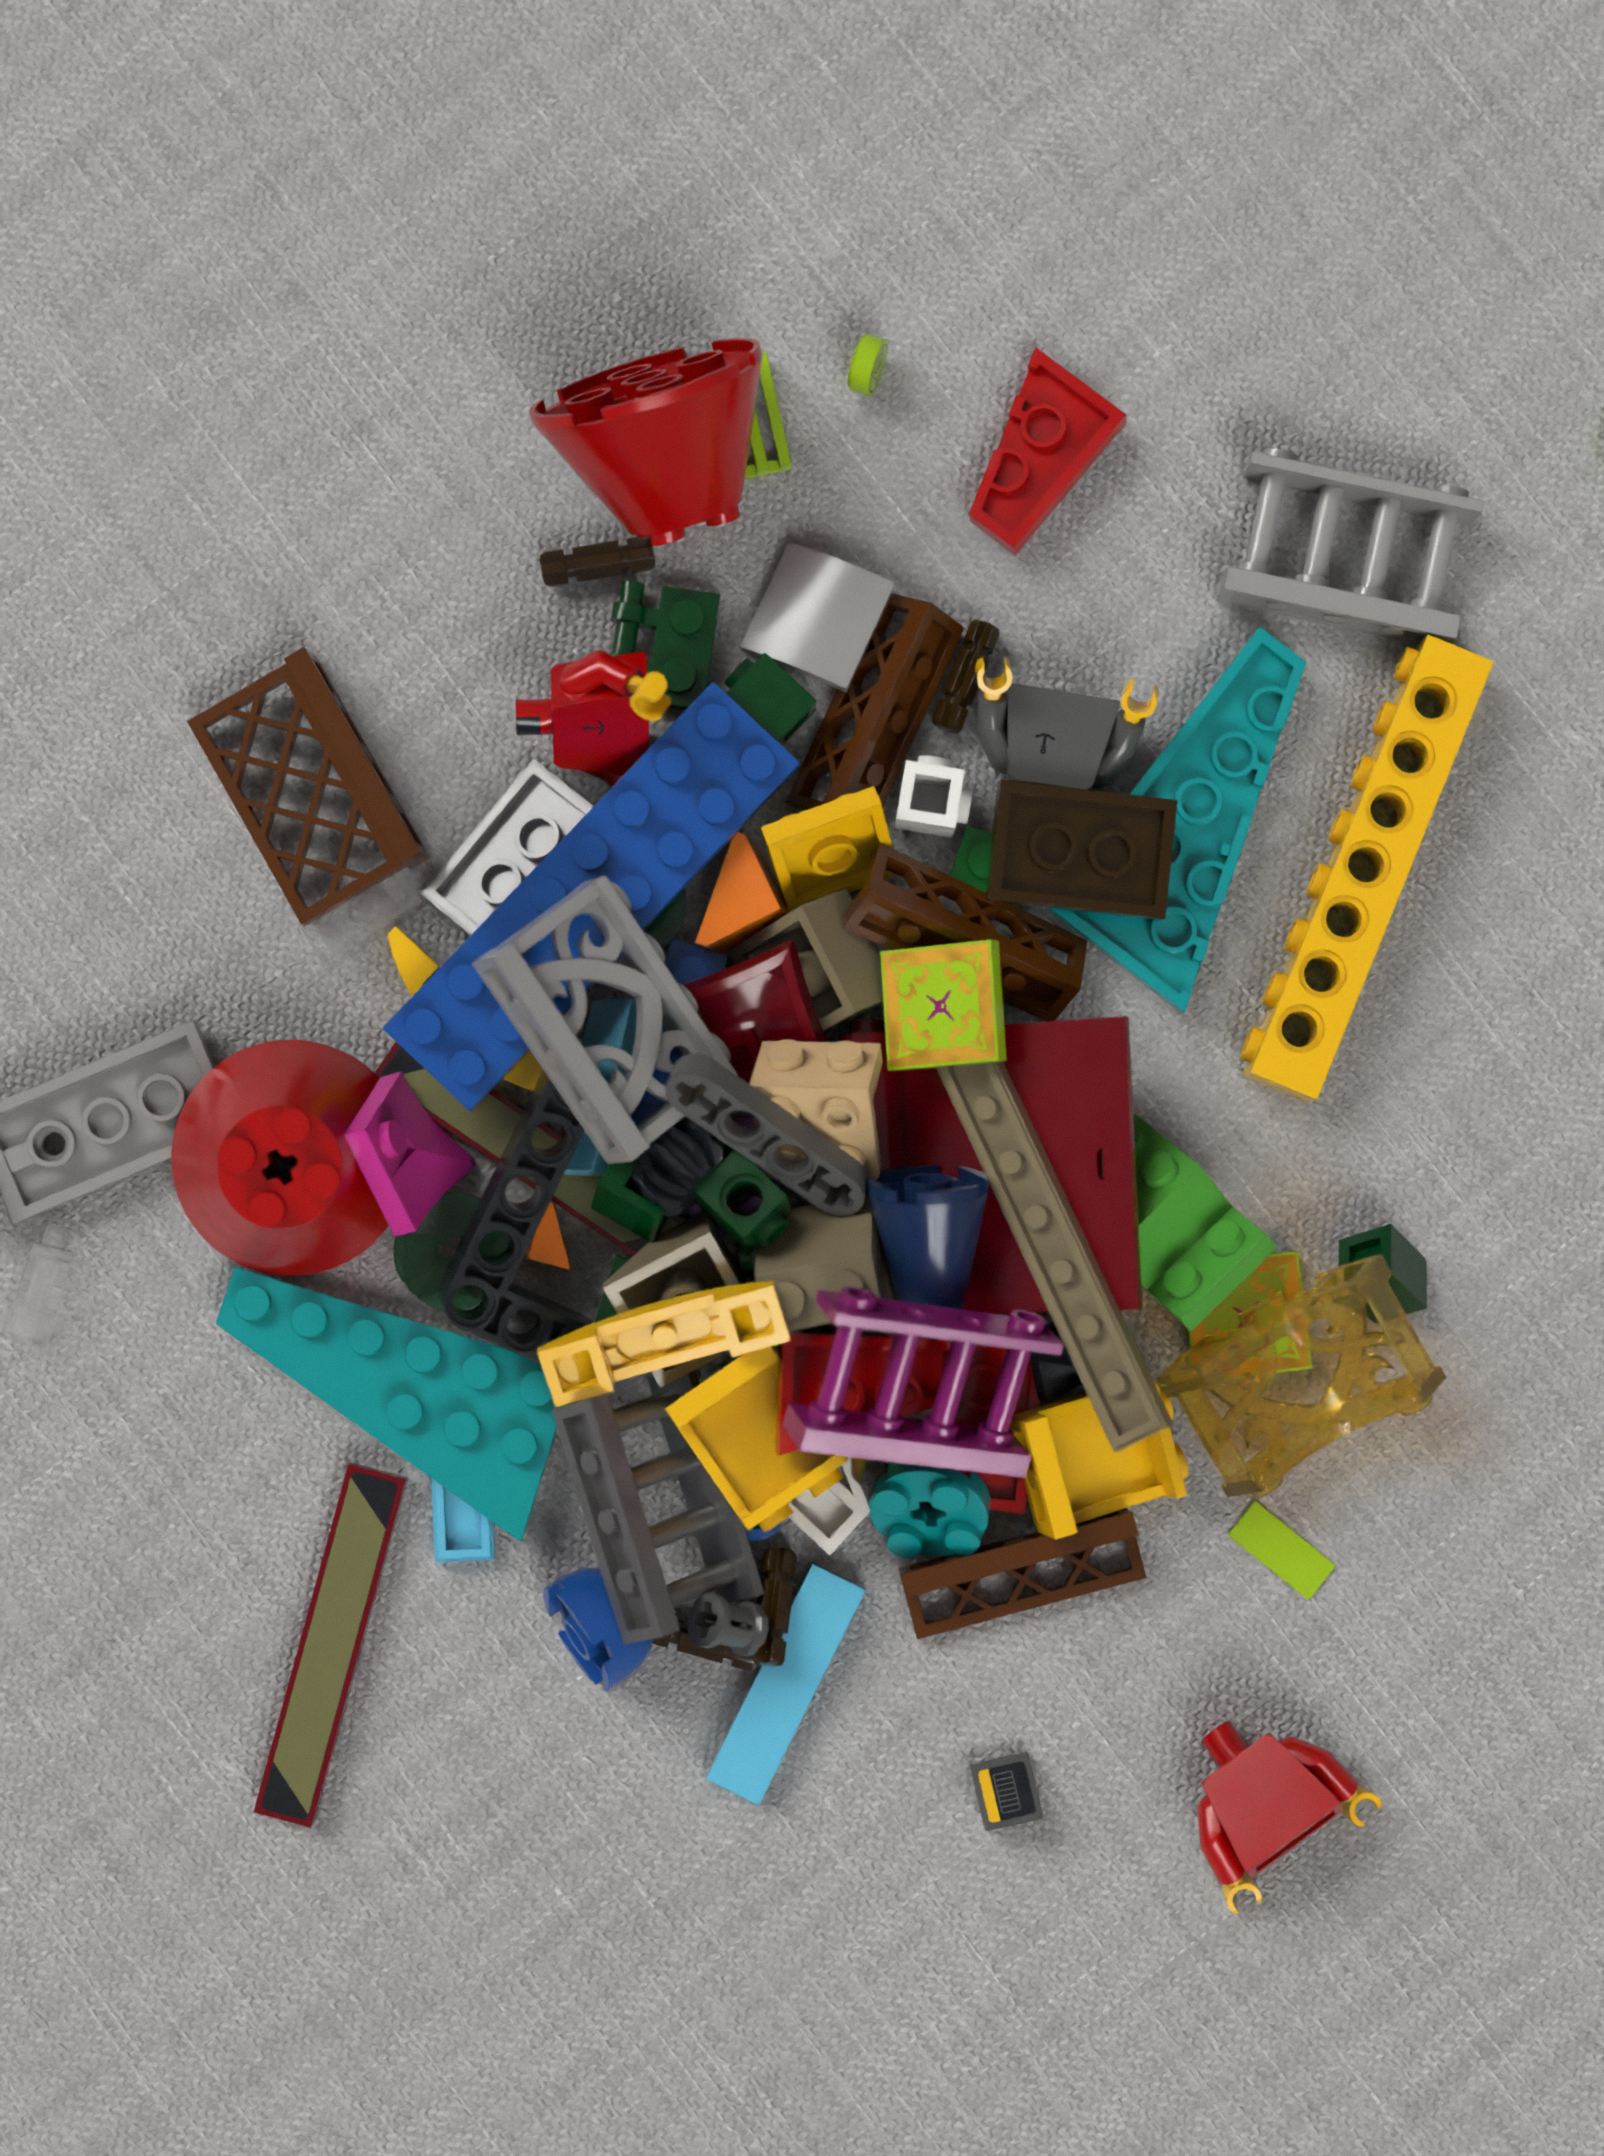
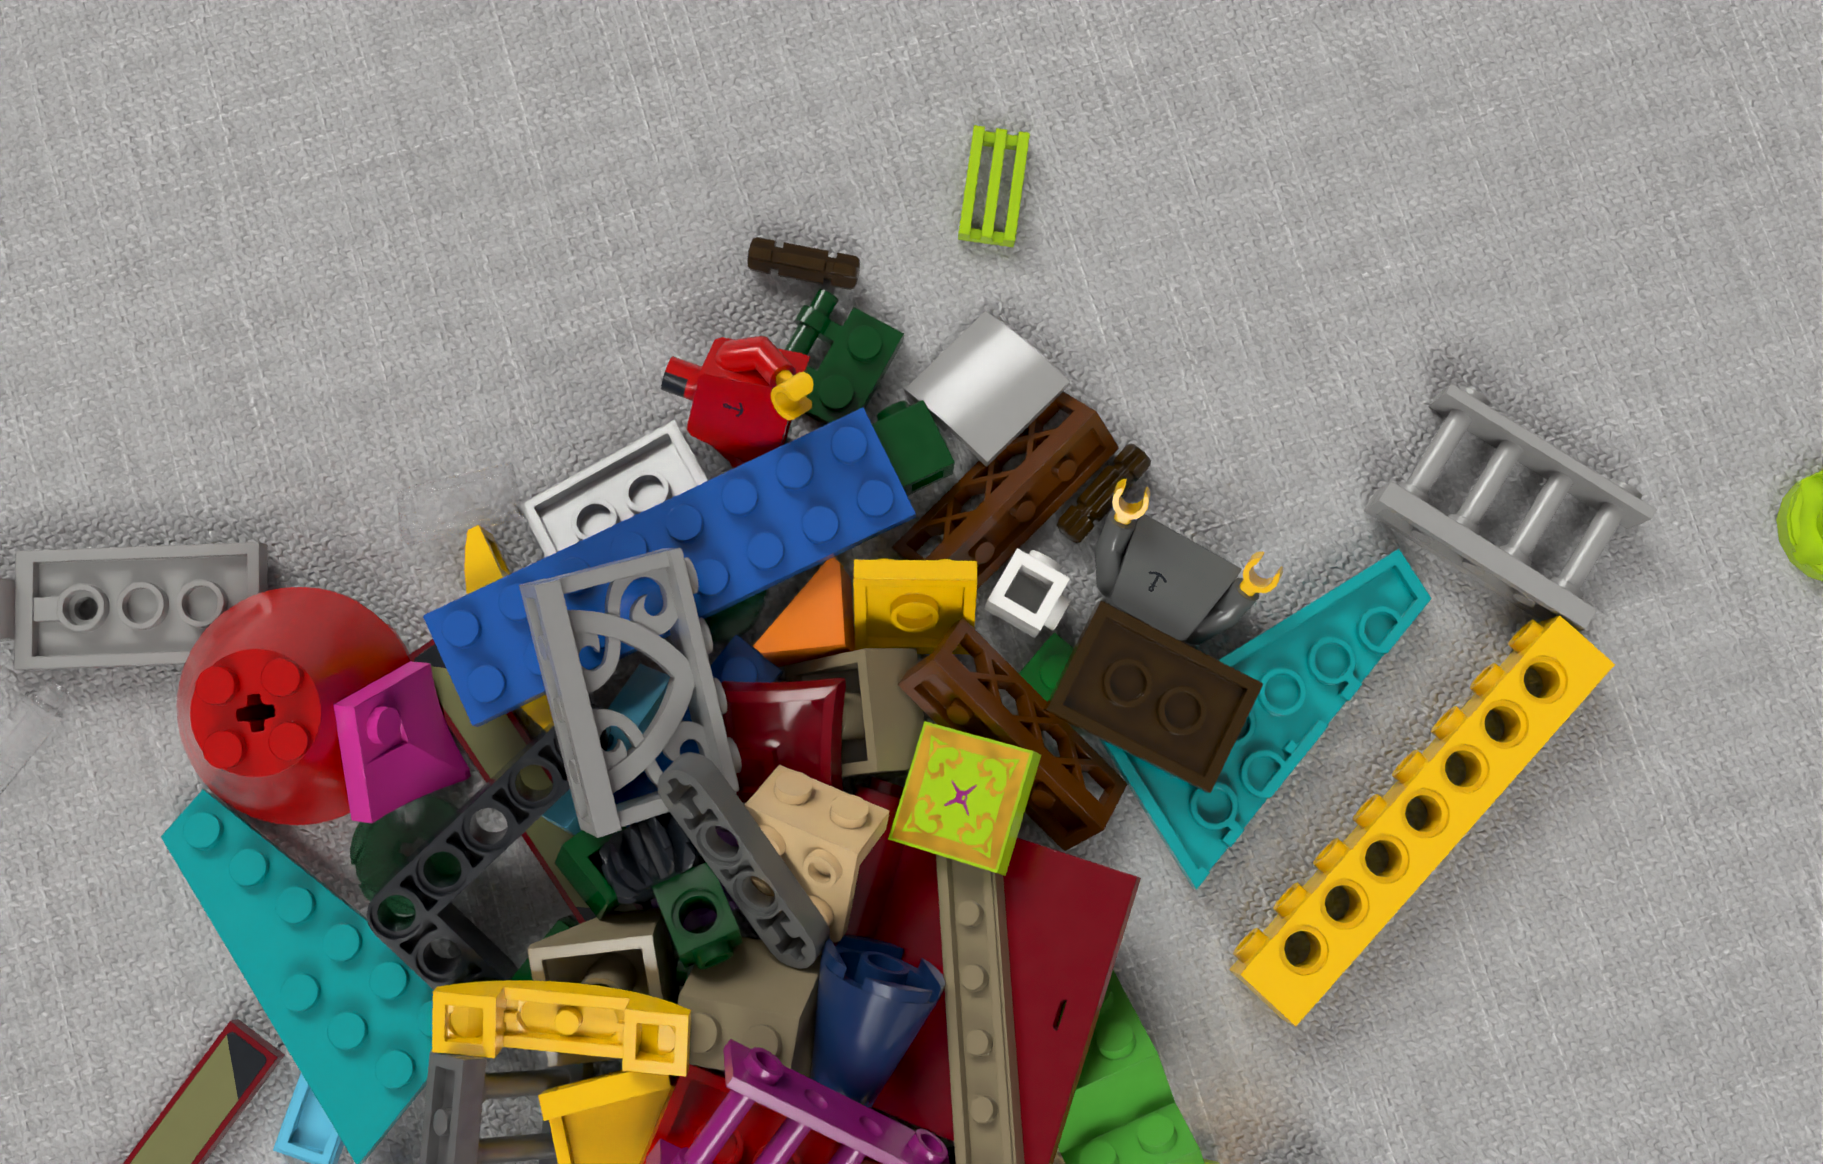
camera: 20 degrees right, 5 degrees down
reddish brown fence [187,647,430,926] -> none
orange slope [526,1202,572,1270] -> none
red cone [529,338,763,546] -> none
lime tile [847,333,889,397] -> none
red wing [969,347,1127,556] -> none

